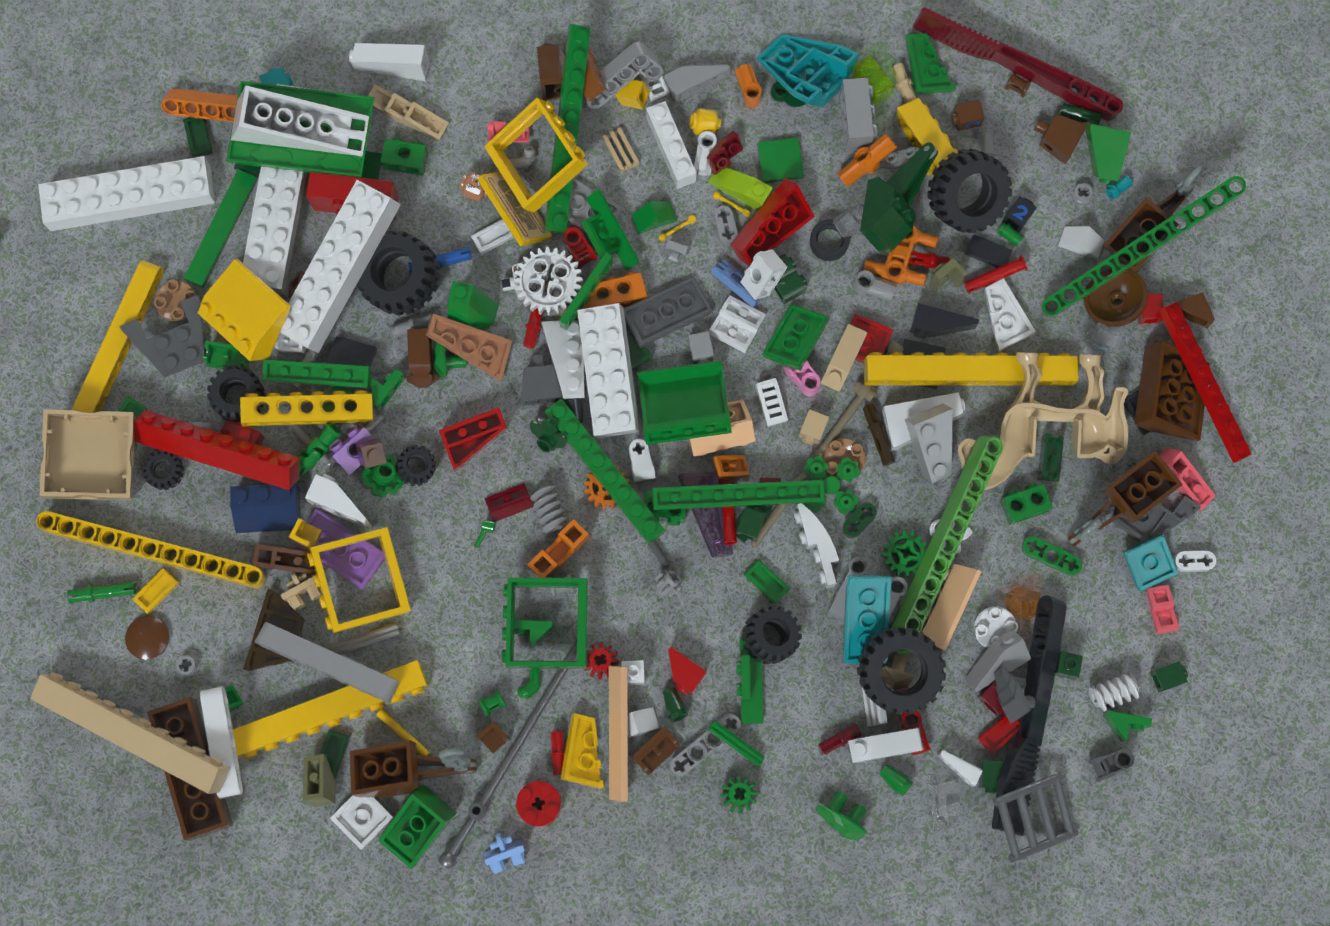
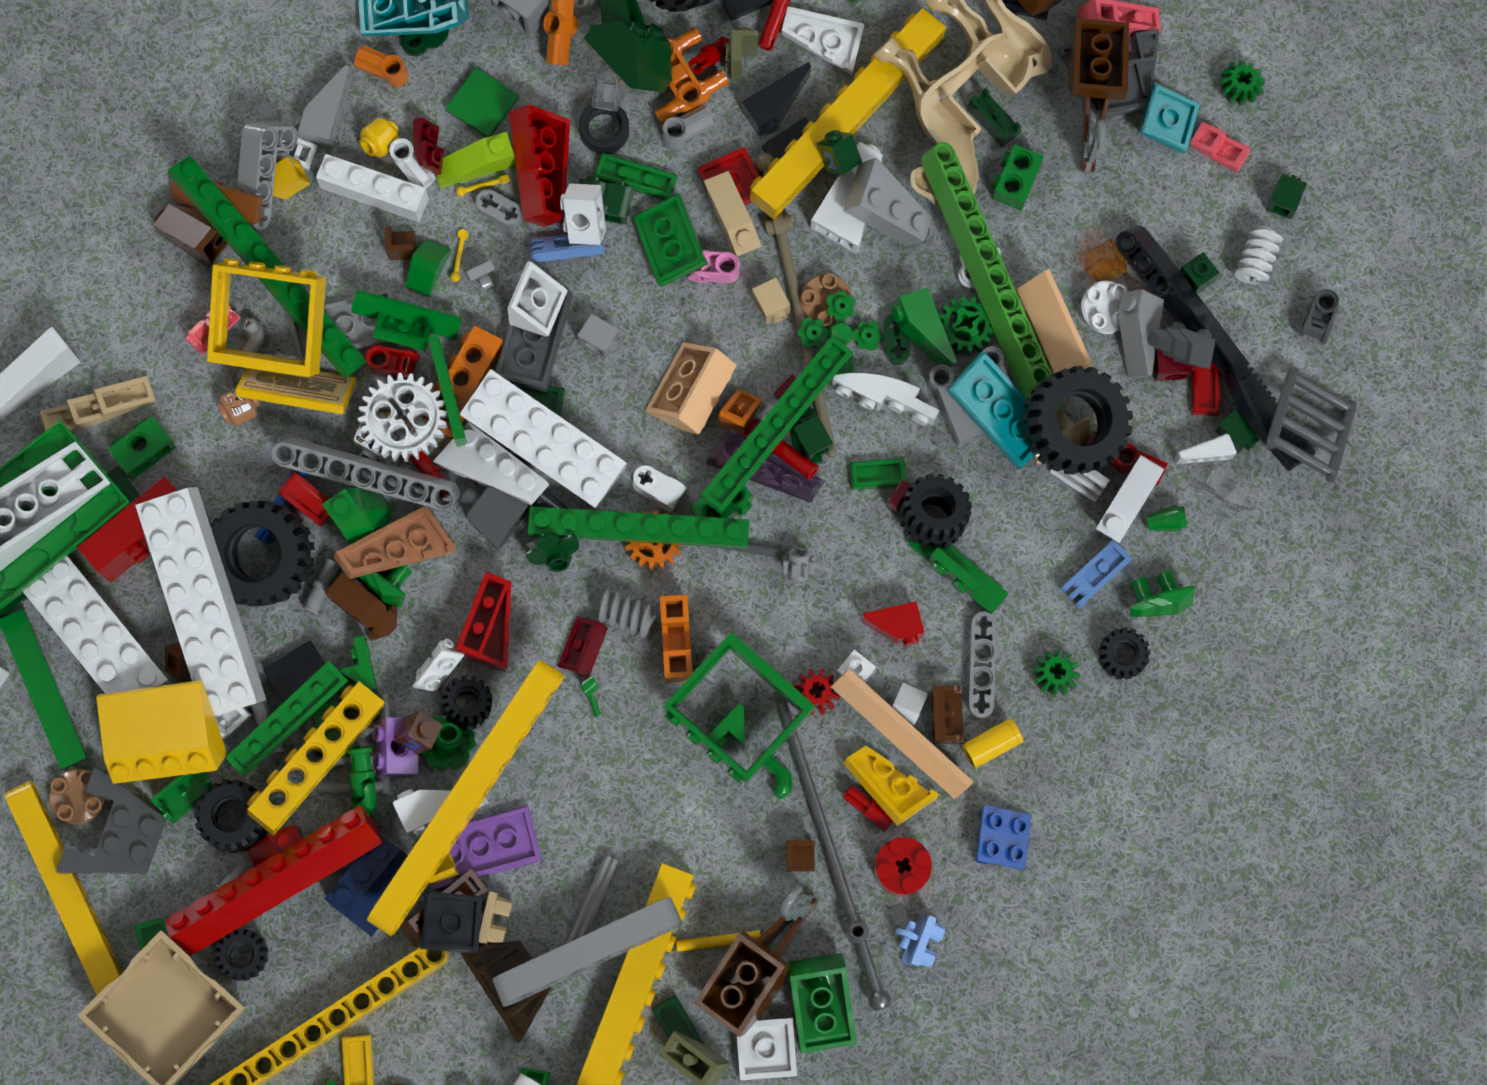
camera: 50 degrees left, 0 degrees up
yellow window [307,527,411,634] -> none
white tile [471,219,514,255] -> none
green bush [478,689,506,717] -> none
tan tile [602,127,639,173] -> none
green panel [637,361,732,445] -> none
dark green cone [662,687,688,722] -> none
green axle [708,720,765,766] -> none
white slope [709,295,766,353] -> none
white slope [755,378,788,427] -> none
dark red axle [818,723,862,754] -> none
dark brown axle [863,404,896,466] -> none
green beam [1022,536,1082,576] -> none
green slope [1103,711,1152,742] -> none
white beam [1173,551,1216,572] -> none
none -> light grey beam [271,438,460,510]
none -> red tile [277,472,329,527]
none -> yellow beam [367,659,565,936]
none -> reddish brown panel [385,226,416,261]
none -> white hinge [412,639,464,692]
none -> black tile [420,891,483,954]
none -> white slope [508,261,568,336]
none -> green tile [594,152,678,200]
none -> dark green brick [817,130,862,175]
none -> dark red tile [887,480,910,514]
none -> green slope [891,287,957,368]
none -> yellow pin [961,718,1024,769]
none -> blue hinge [974,805,1031,870]
none -> medium blue hinge [1060,539,1132,609]
none -> black tyre [1098,627,1150,680]
none -> green gear [1219,59,1265,106]

